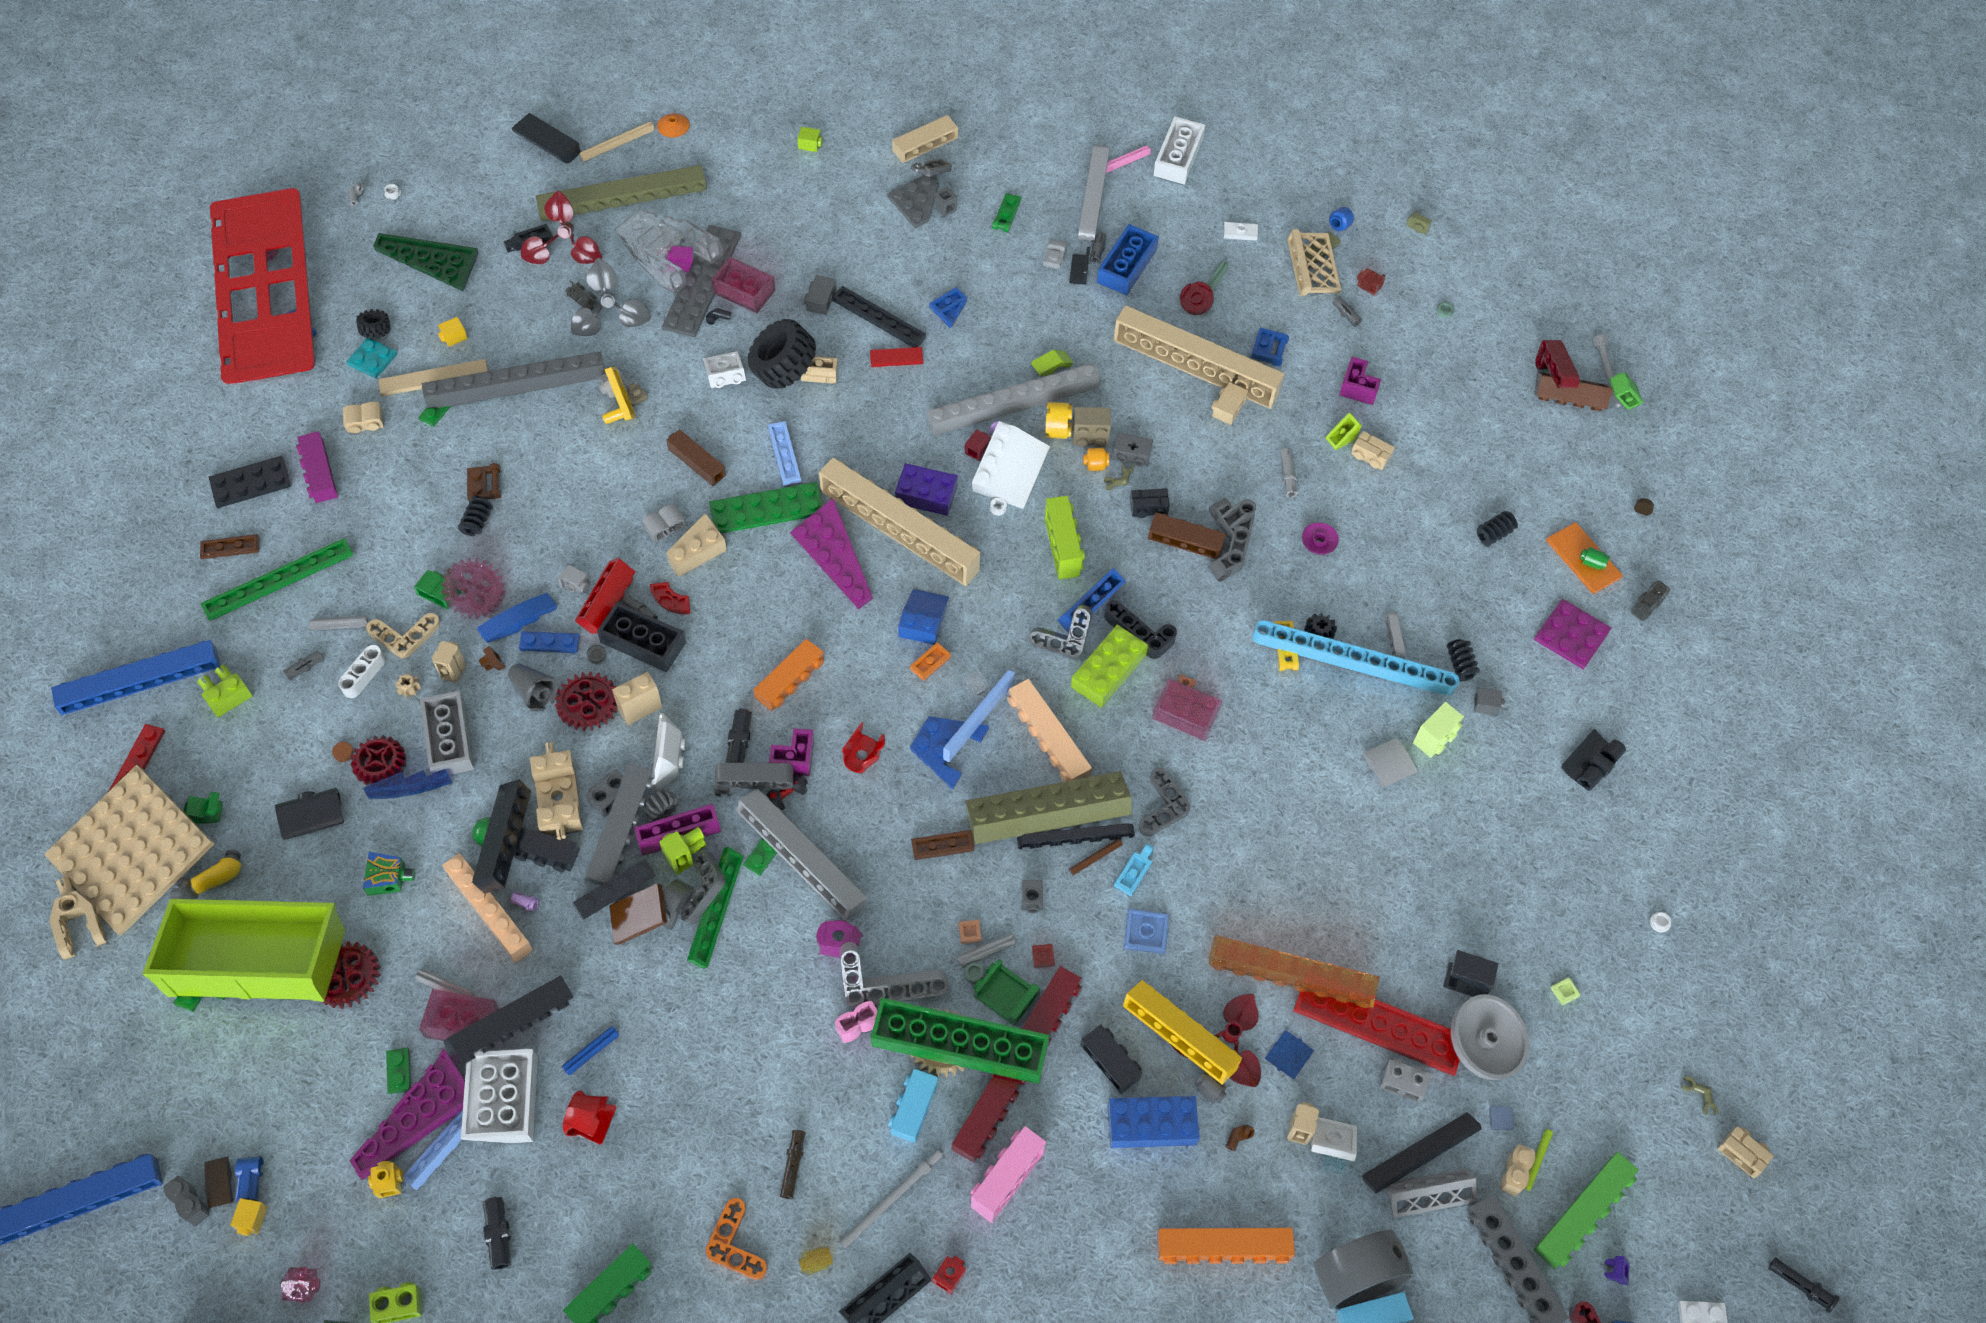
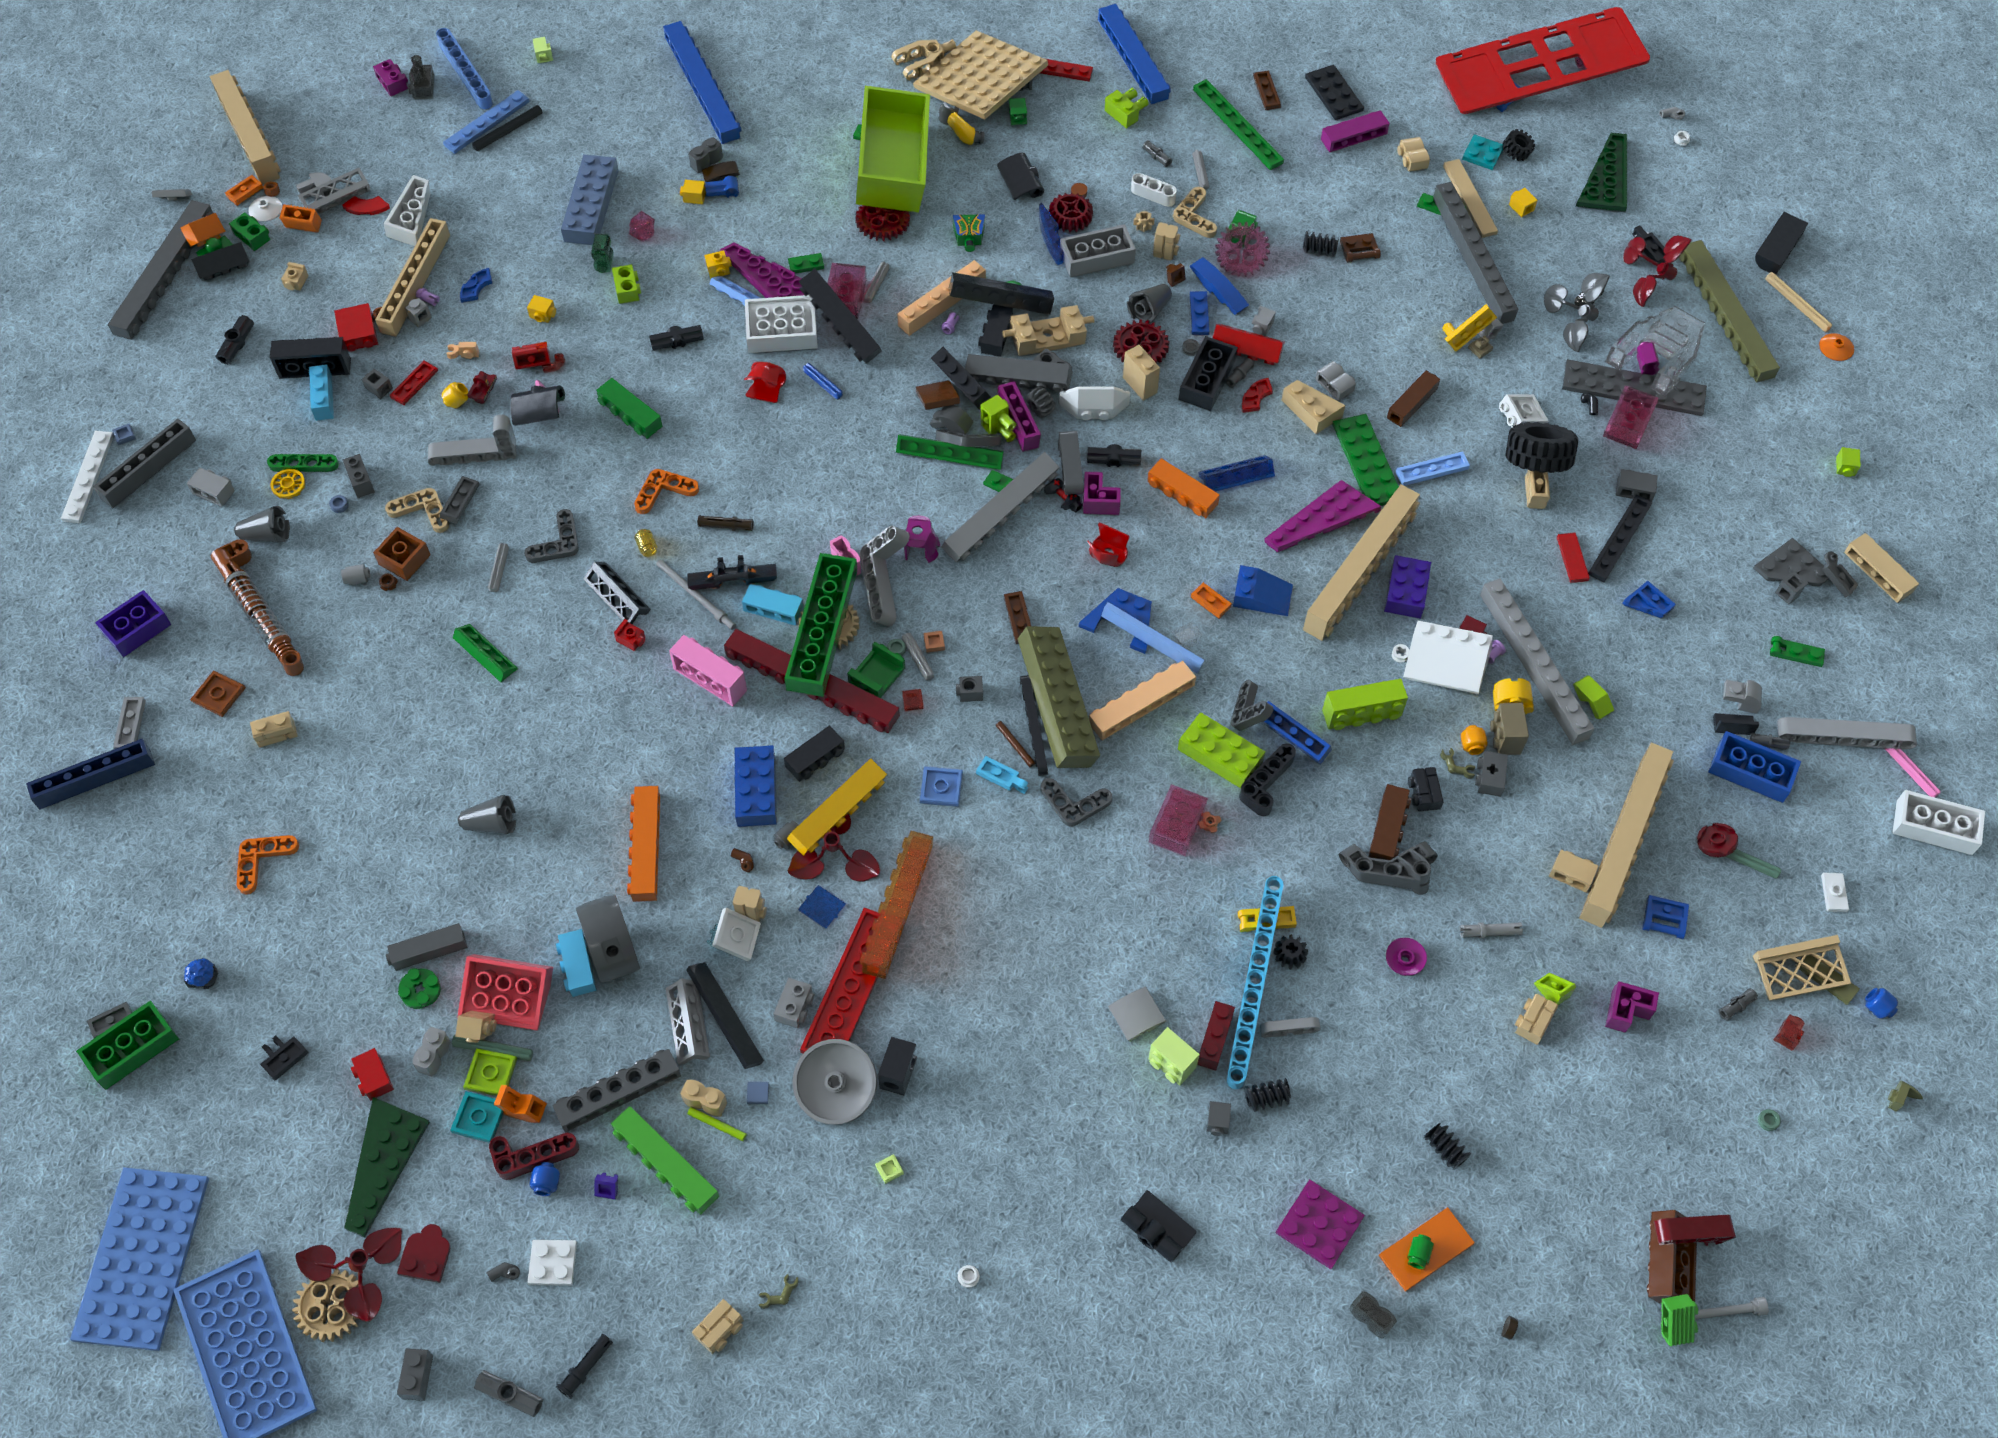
camera: 90 degrees right, 0 degrees up
none -> black piece [687,555,777,590]
none -> dark red brick [1197,1001,1235,1071]
none -> clear blue fence [1198,455,1275,492]

